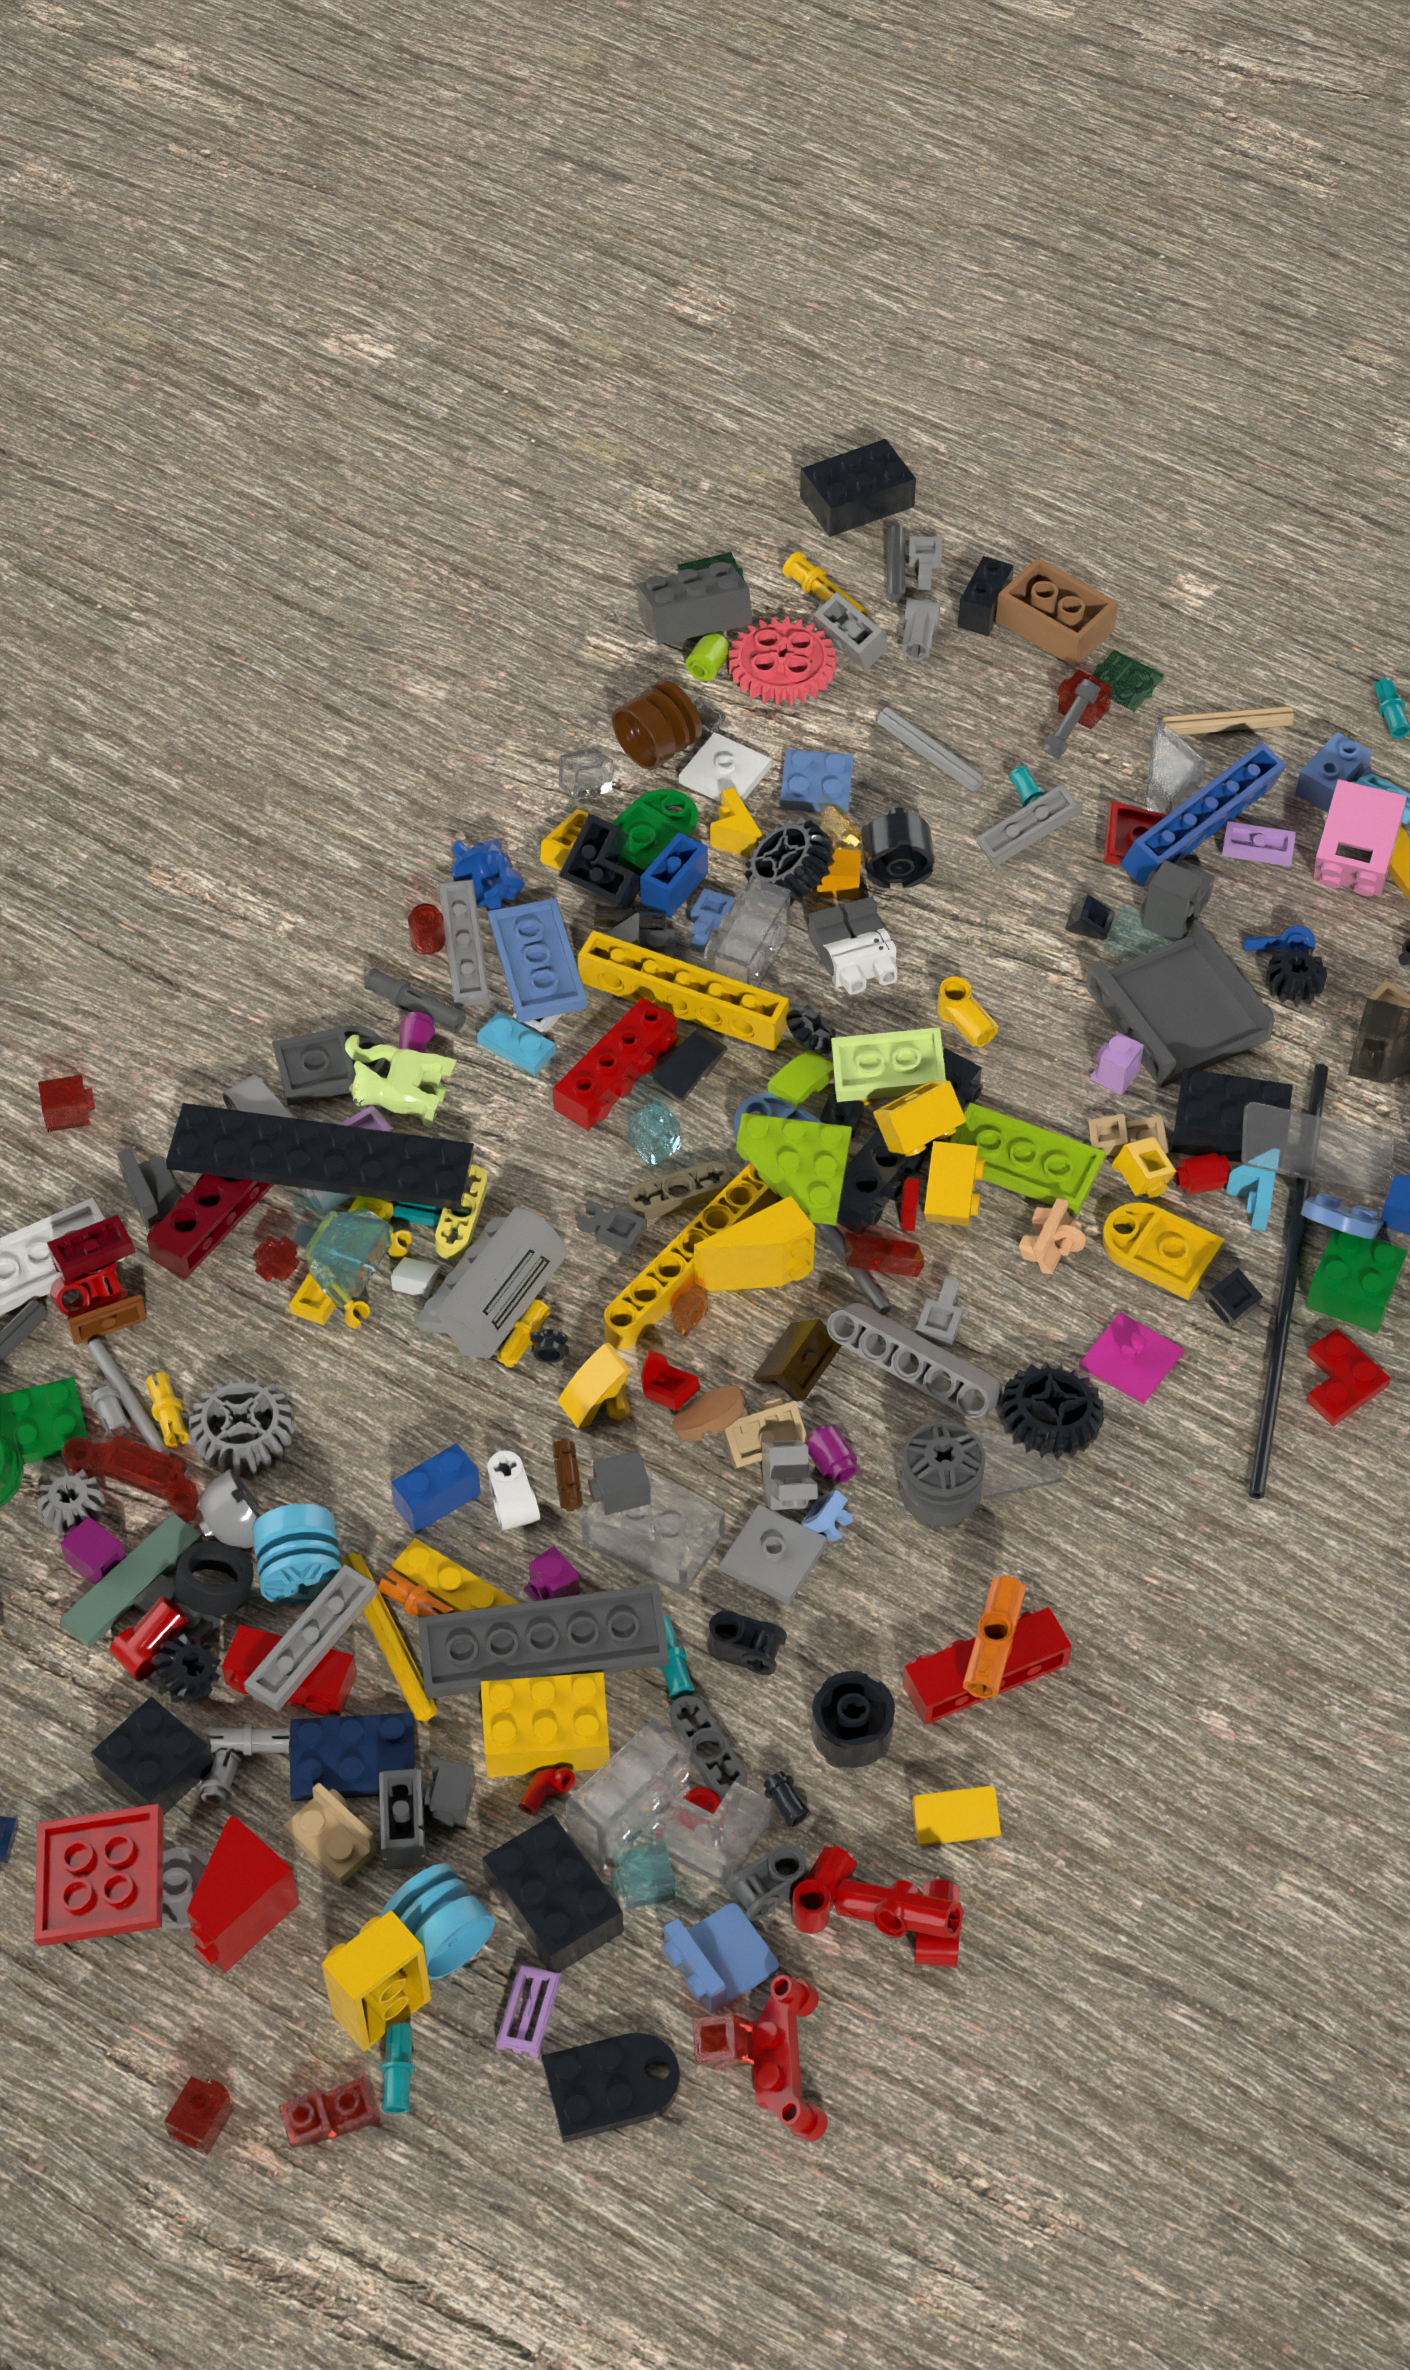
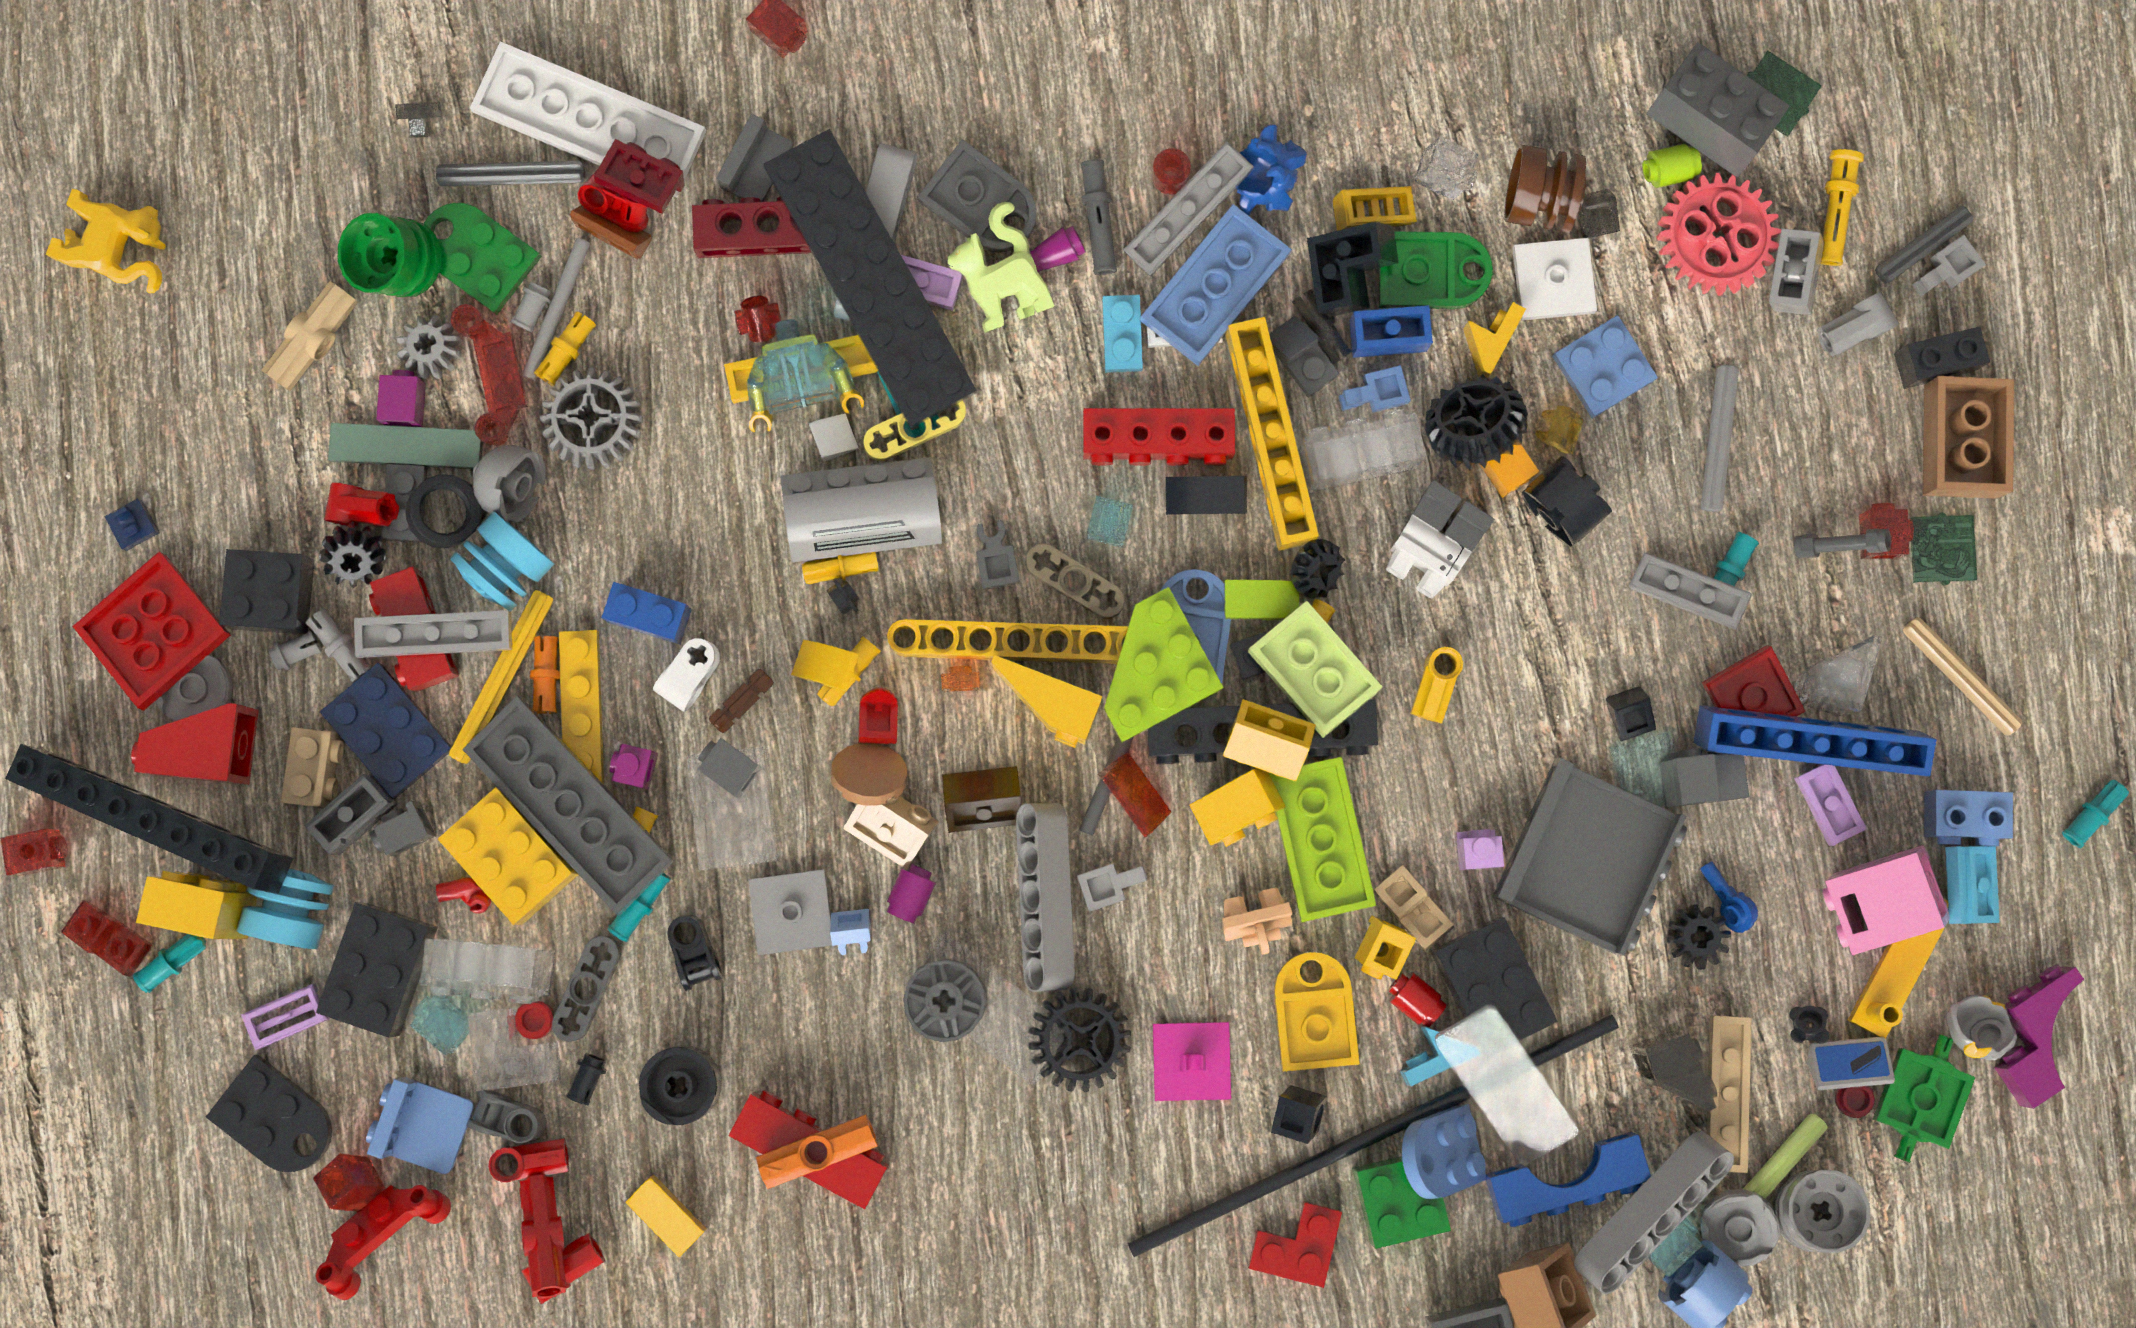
camera: 50 degrees right, 30 degrees up
light grey brick [762,1440,818,1510] -> none
black brick [800,439,916,537] -> none
red tile [900,1178,920,1231] -> none
none -> black brick [5,744,294,894]

